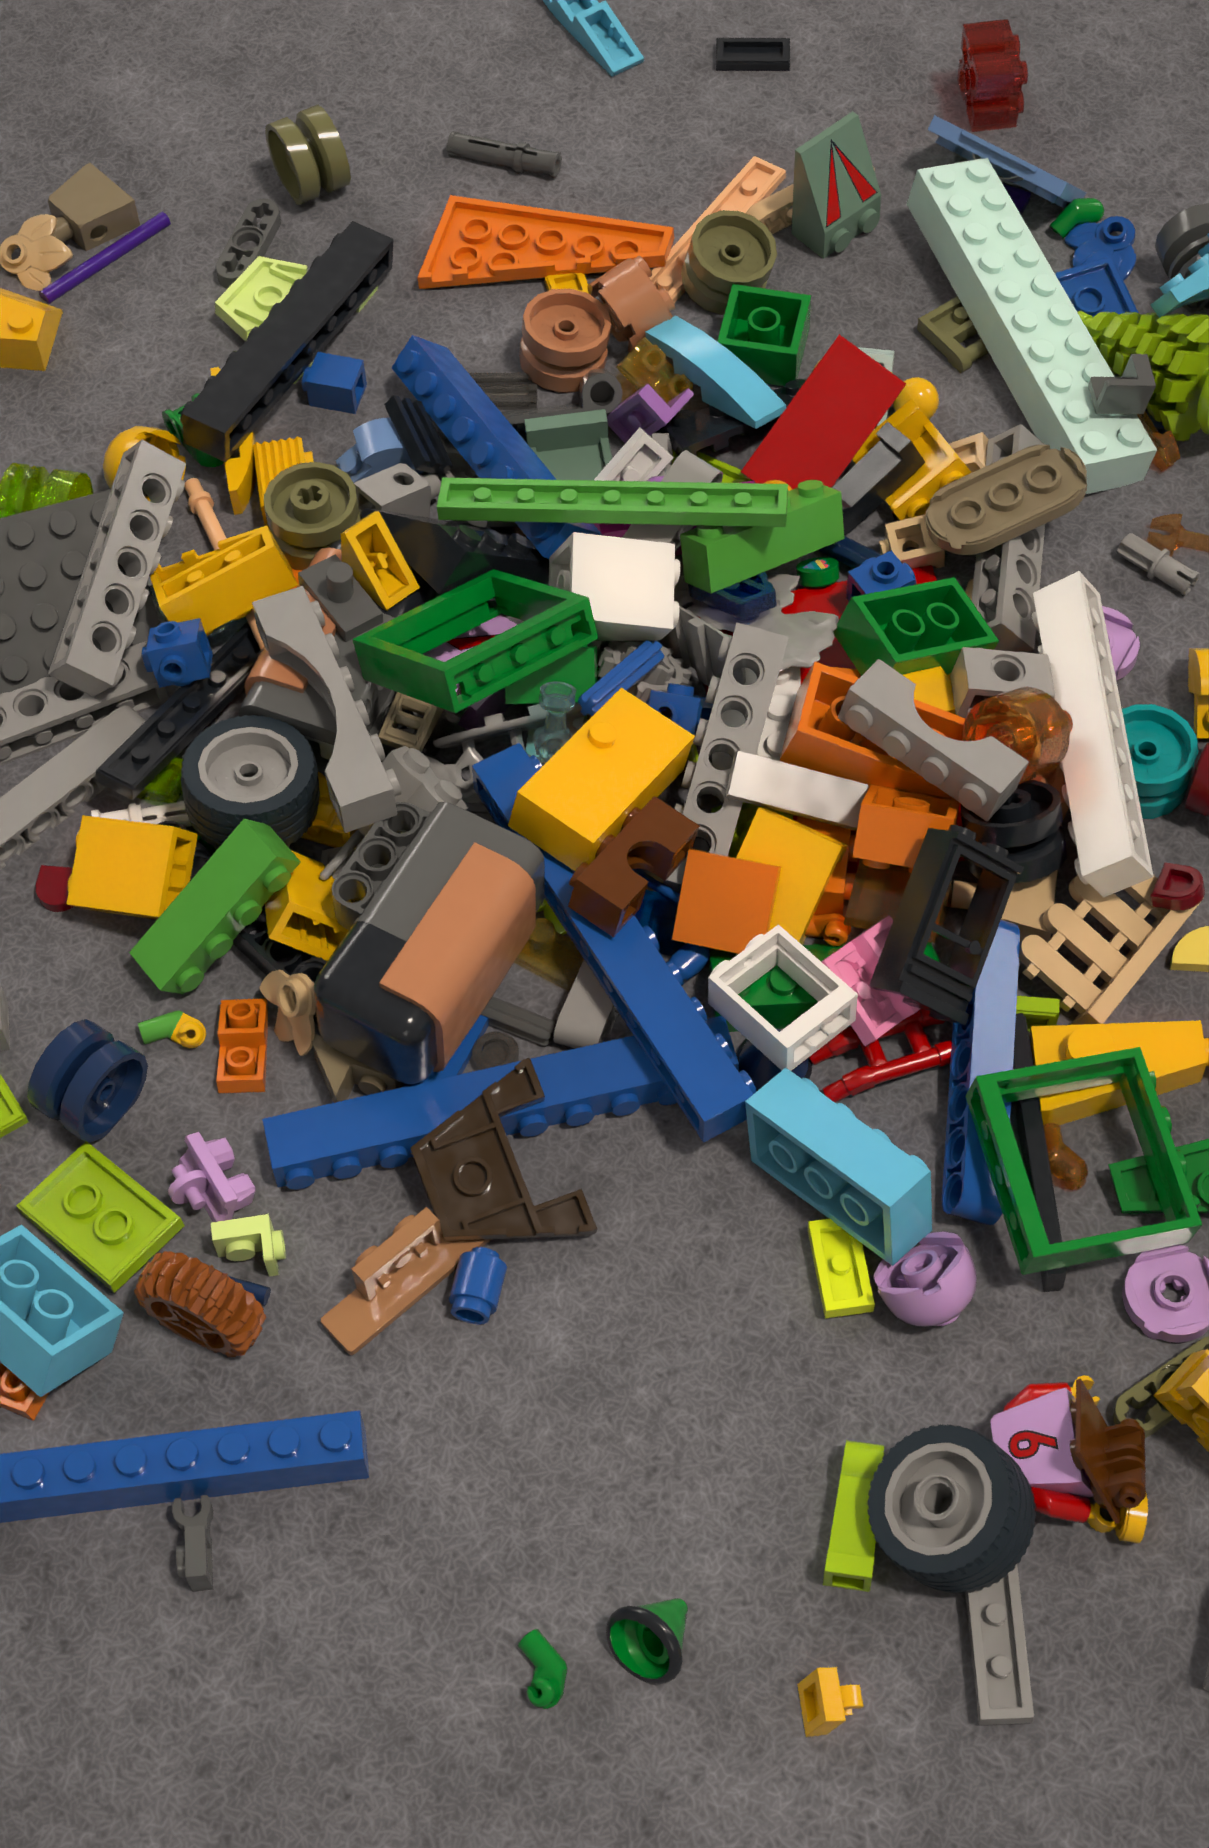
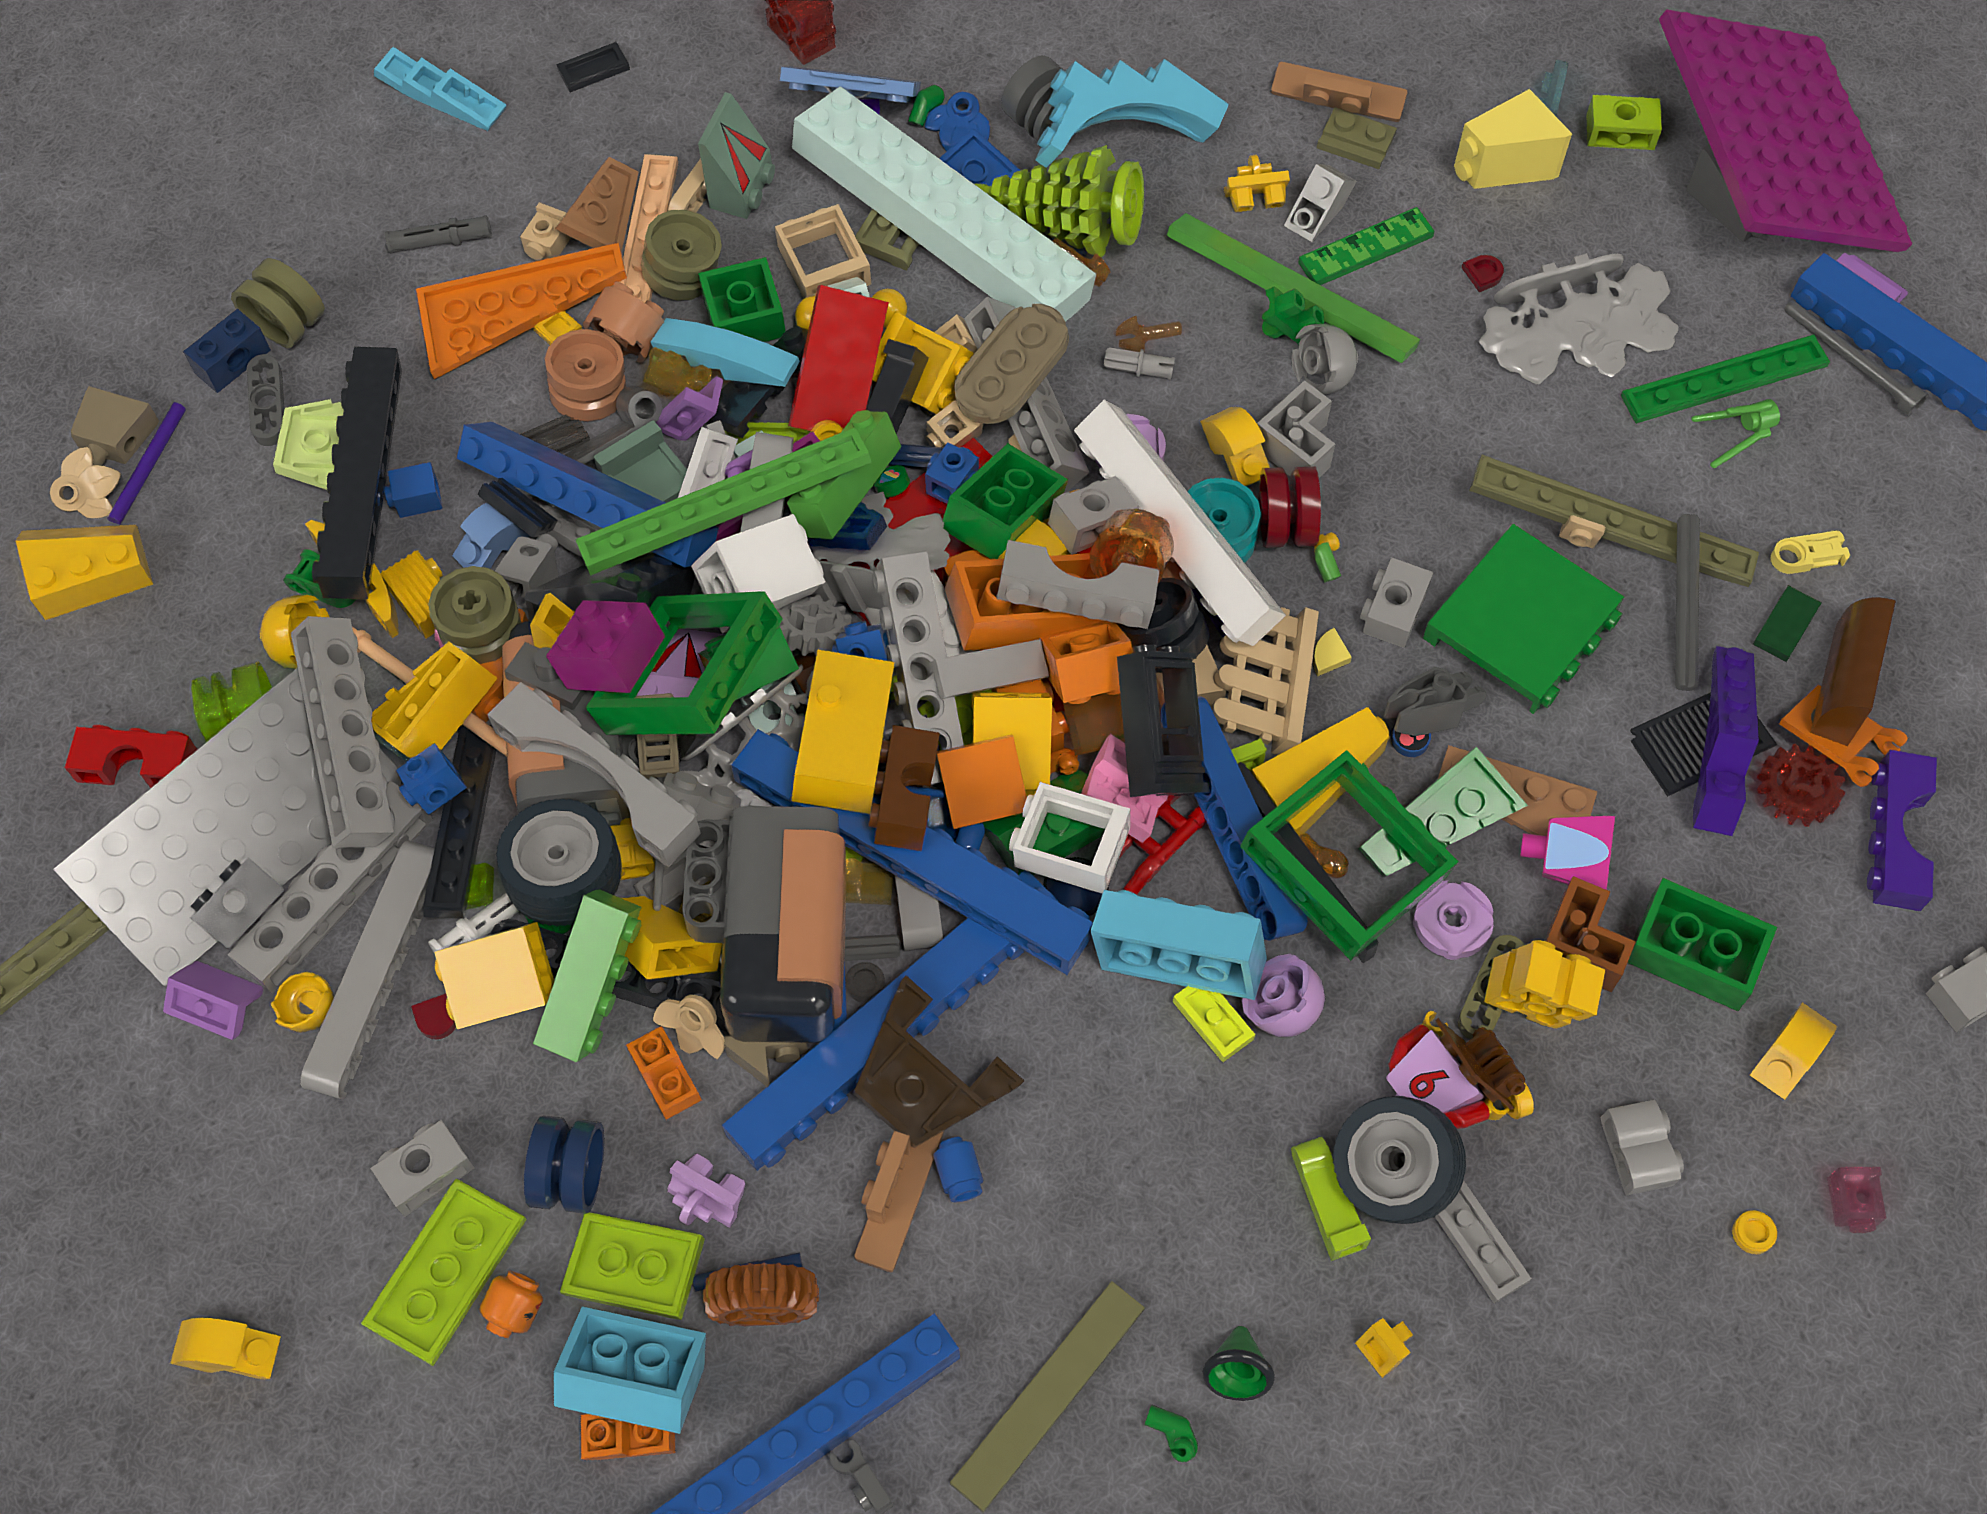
camera: 30 degrees left, 5 degrees up
arm [138,1010,206,1048] -> none
yellowish green bracket [211,1214,286,1277] -> none
clear light blue leg [533,681,576,766] -> none
blue axle [578,640,665,716] -> none
yellow tile [1066,1025,1116,1060] -> none
dark grey panel [1088,354,1156,414] -> none
dark red tile [1150,862,1205,911] -> none
none -> dark blue brick [183,308,271,393]
none -> tan brick [520,202,571,261]
none -> magenta brick [546,600,665,693]
none -> medium nougat wing [555,157,639,252]
none -> tan window [775,204,871,298]
none -> olive tile [950,1281,1145,1513]

